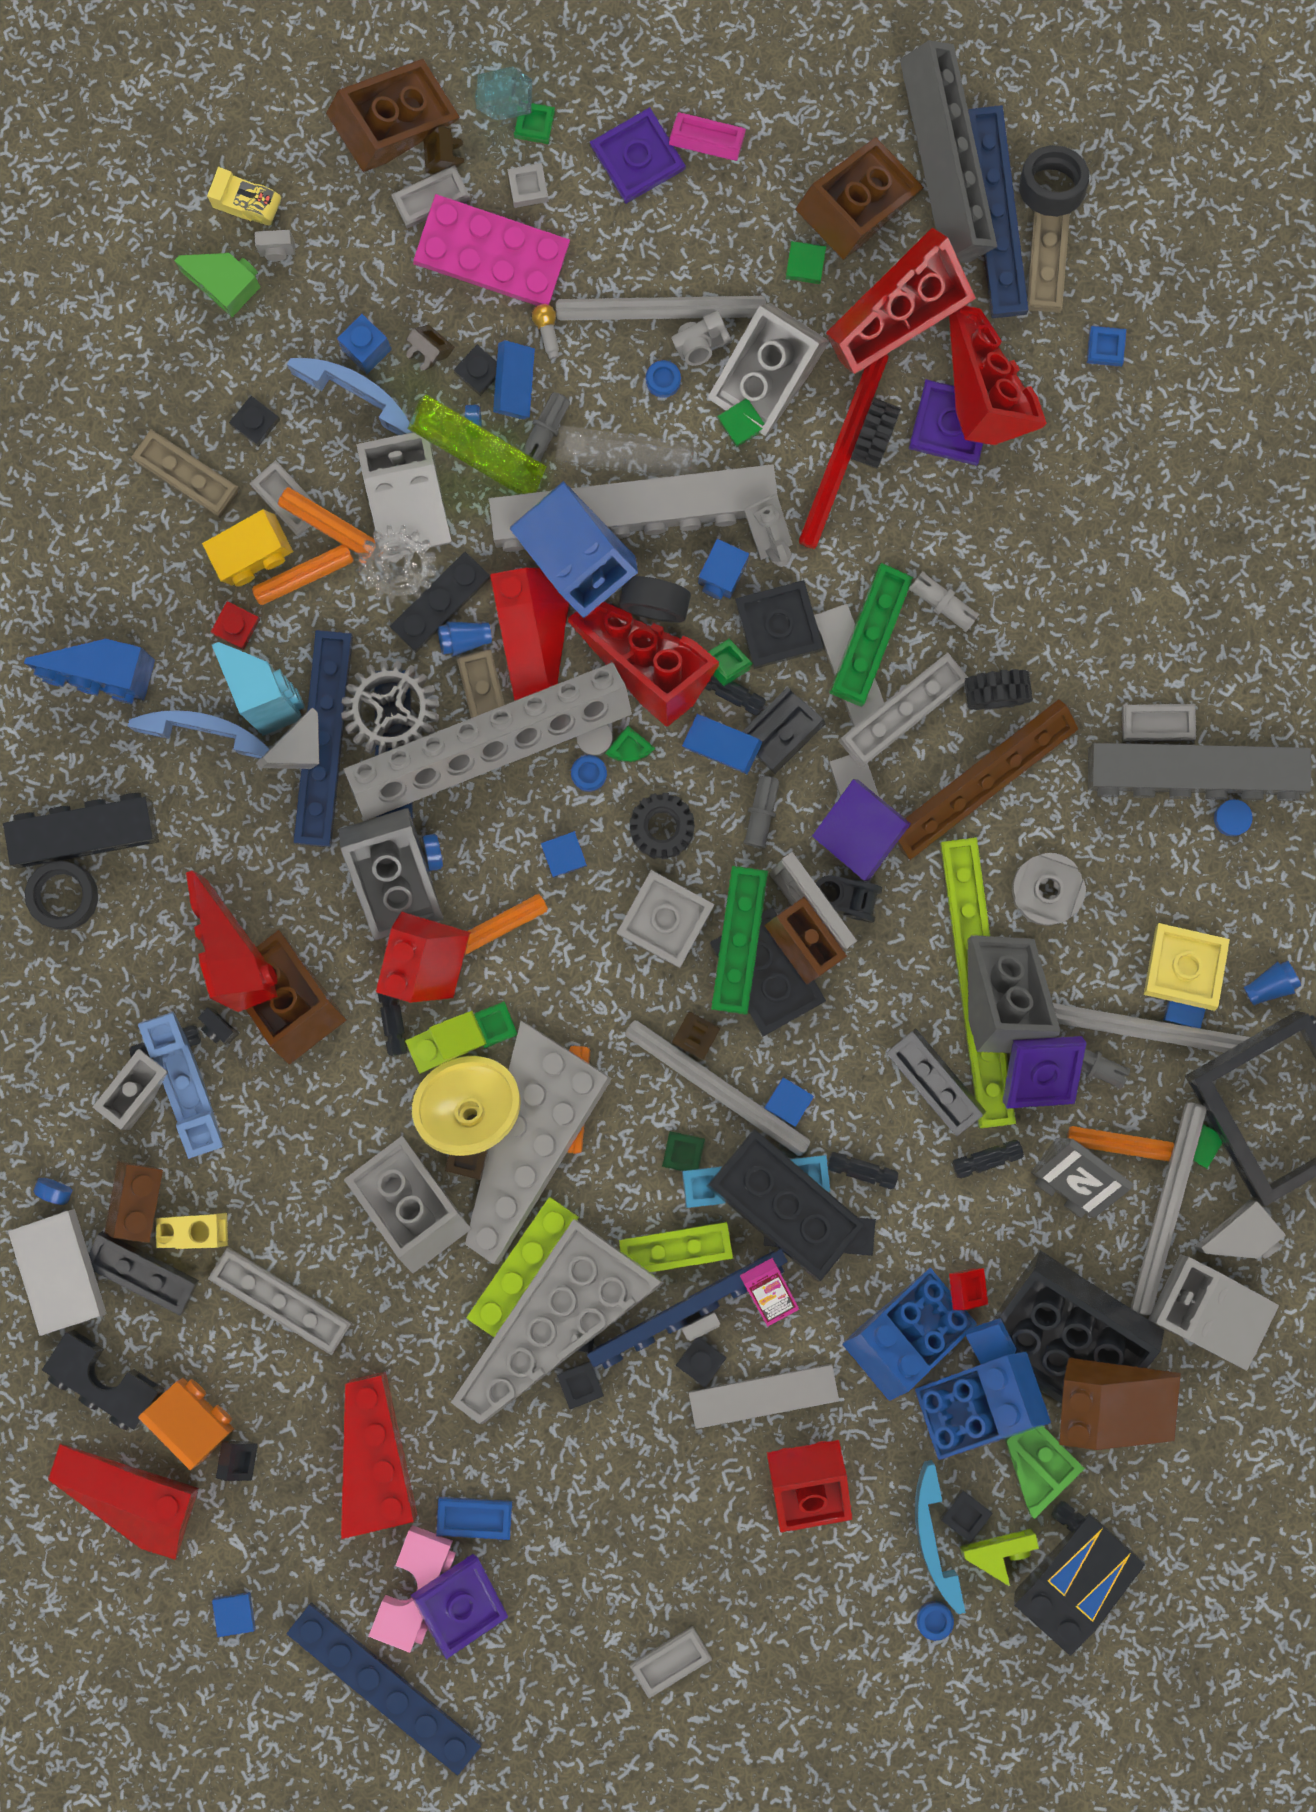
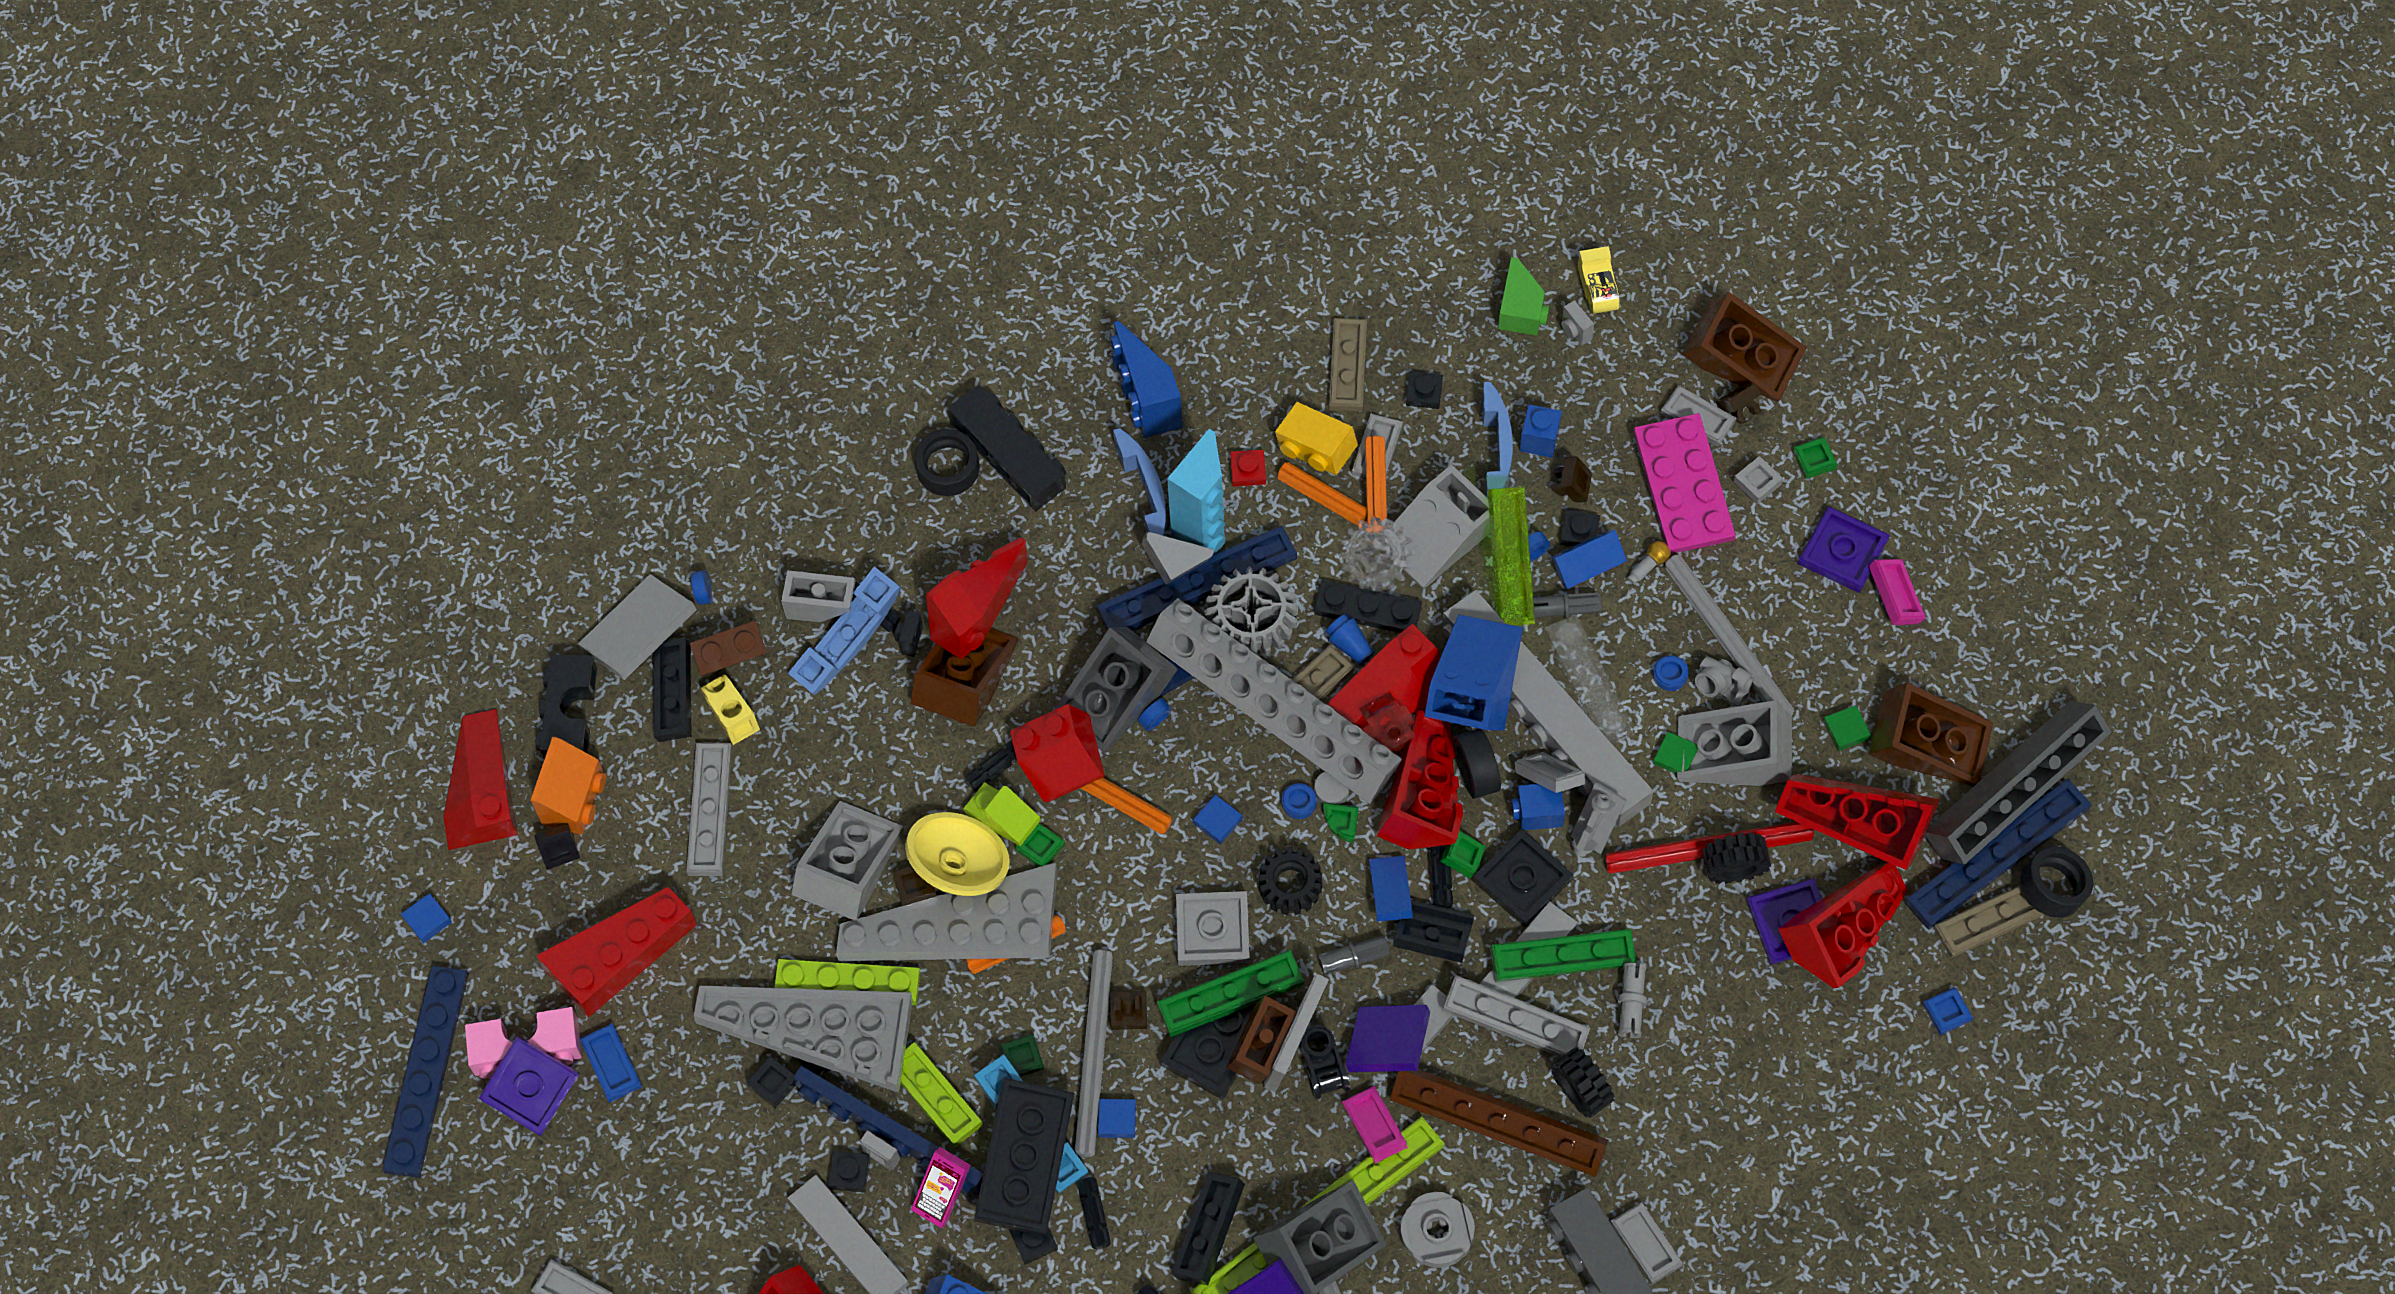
camera: 60 degrees right, 20 degrees down
clear light blue brick [475,66,532,120] -> none
none -> dark pink tile [1342,1086,1408,1164]
none -> clear red brick [1359,692,1415,752]
none -> light grey tile [1515,752,1585,793]

